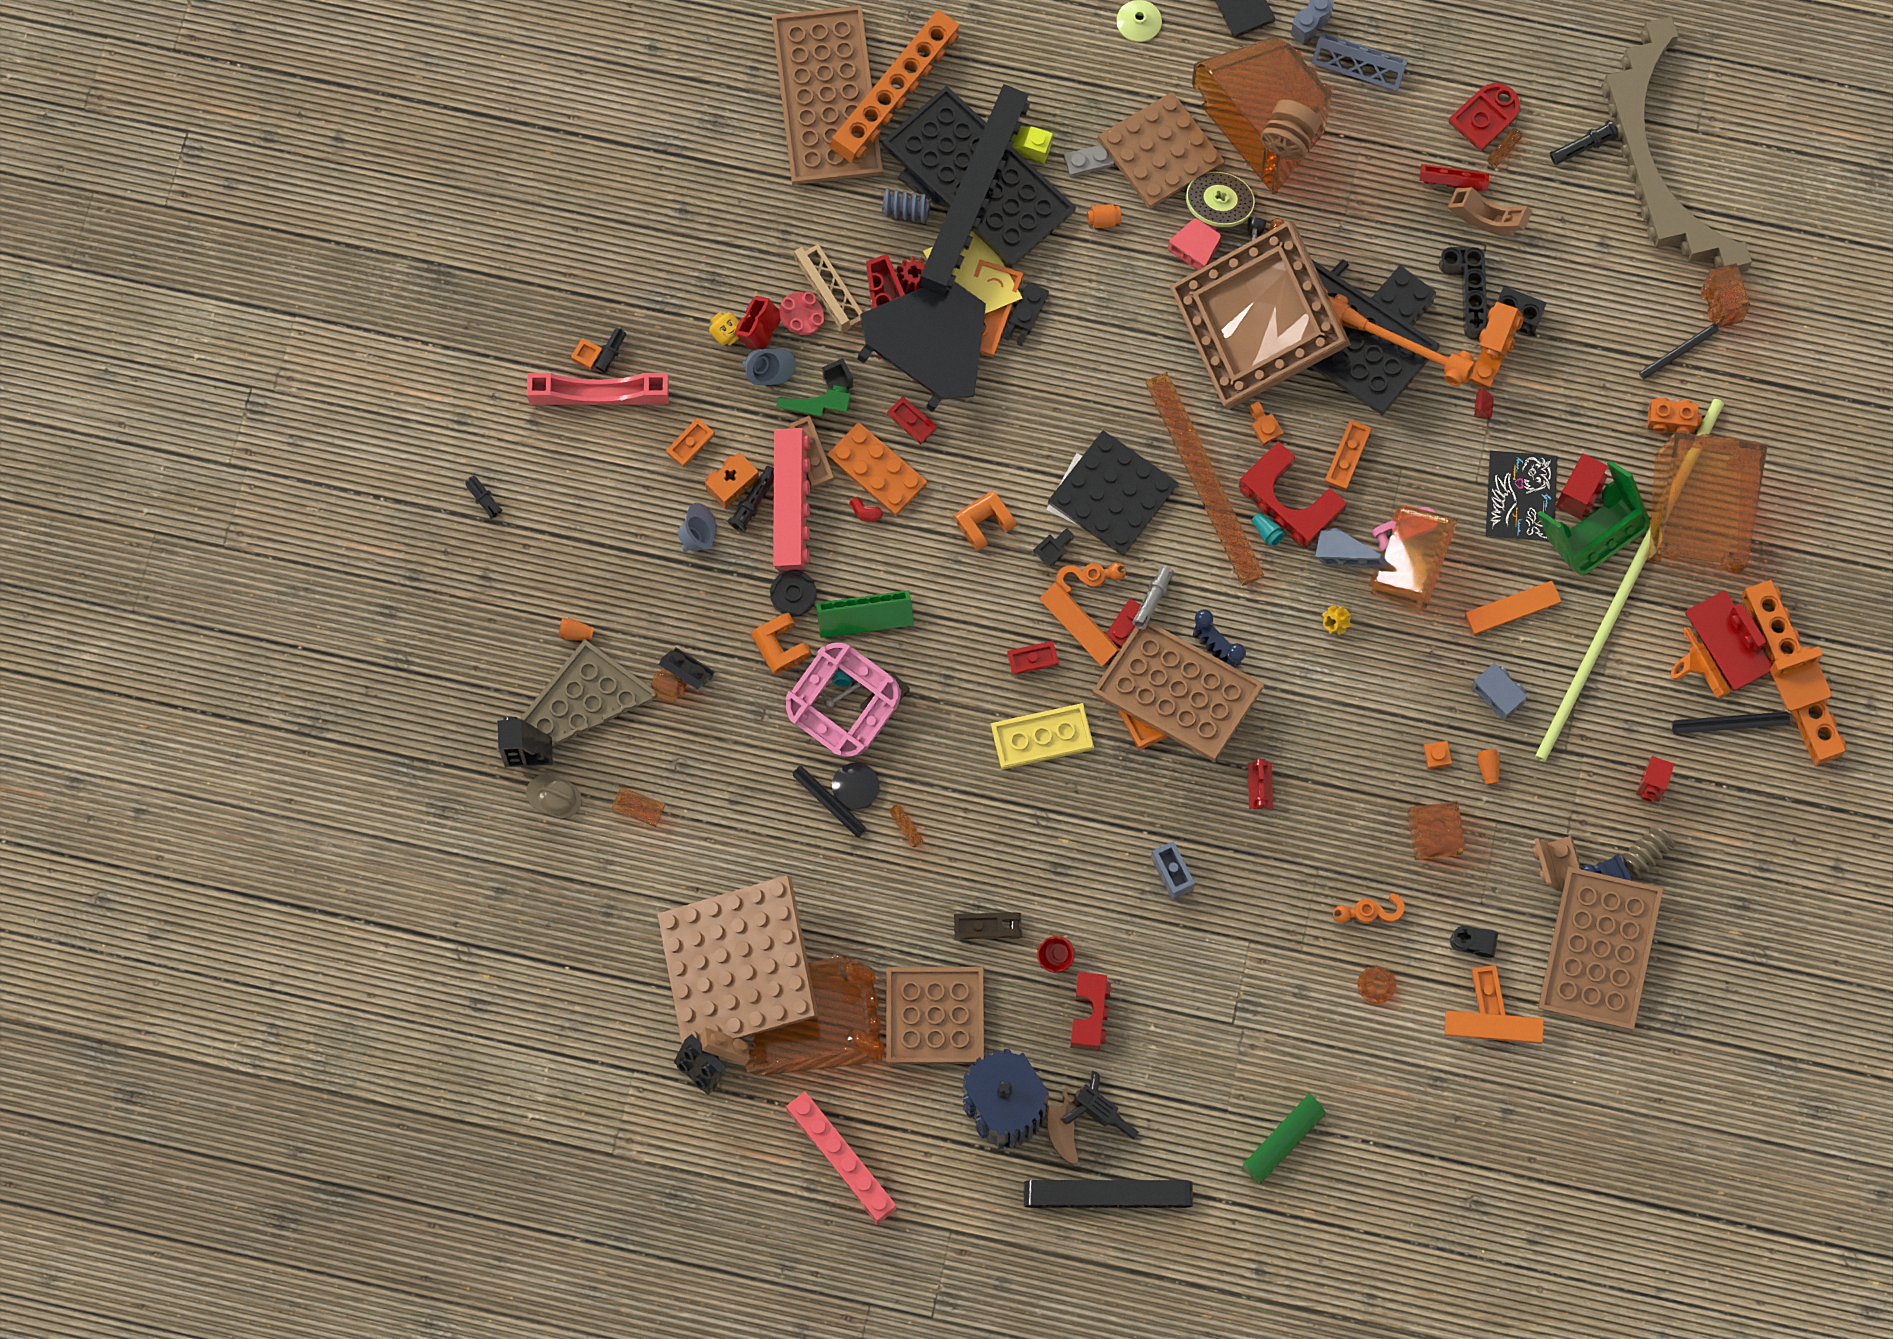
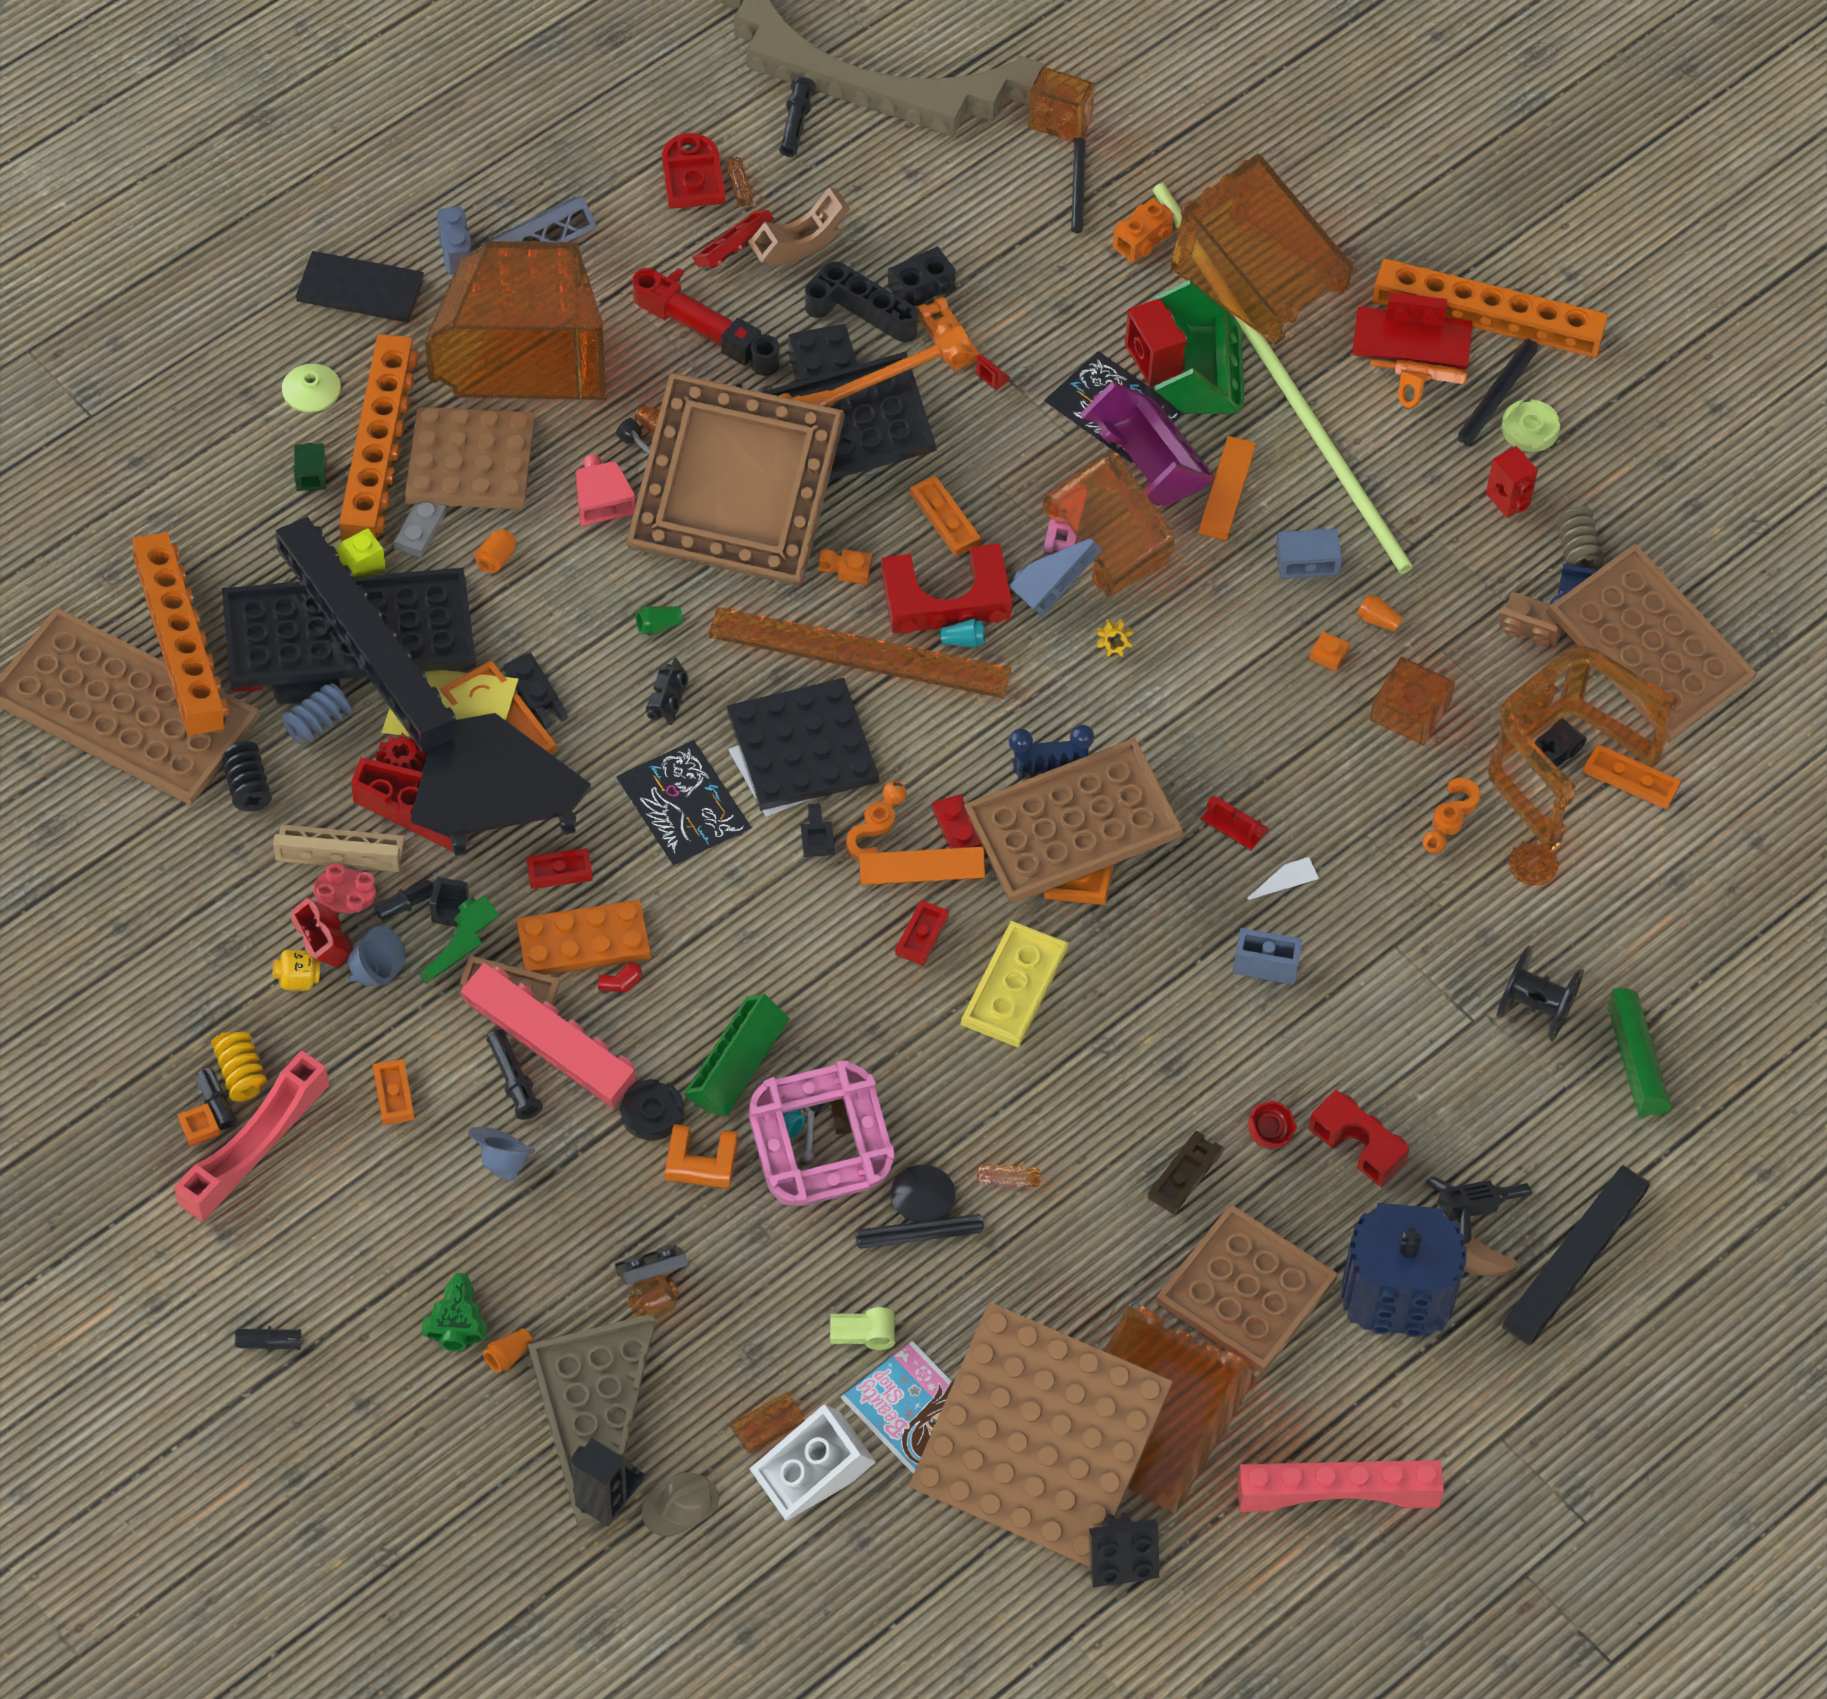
camera: 55 degrees left, 15 degrees down
medium nougat plate [701,1027,750,1066] -> none
orange brick [705,452,759,509] -> none
orange connector [953,490,1017,551] -> none
light grey pin [1132,565,1174,630] -> none
piece [1186,172,1255,227] -> none
medium nougat wheel [1260,100,1321,160] -> none
orange tile [1444,1010,1544,1044] -> none
orange brick [1479,302,1523,358] -> none
orange bracket [1770,646,1831,711] -> none
none -> yellow piece [211,1031,267,1102]
none -> black piece [222,741,272,812]
none -> dark green brick [294,443,327,491]
none -> orange brick [339,334,418,541]
none -> black axle [374,880,434,922]
none -> green rock [421,1273,487,1352]
none -> black sticker [616,740,752,866]
none -> red piece [632,268,780,376]
none -> green cone [635,606,683,636]
none -> black hinge [646,658,689,725]
none -> white slope [750,1404,876,1521]
none -> yellowish green piece [830,1307,895,1350]
none -> sticker [840,1341,953,1474]
none -> magenta windscreen [1080,382,1215,507]
none -> white sticker [1247,857,1319,900]
none -> clear orange windscreen [1488,647,1677,850]
none -> black piece [1496,945,1584,1042]
none -> yellowish green tile [1501,399,1560,452]

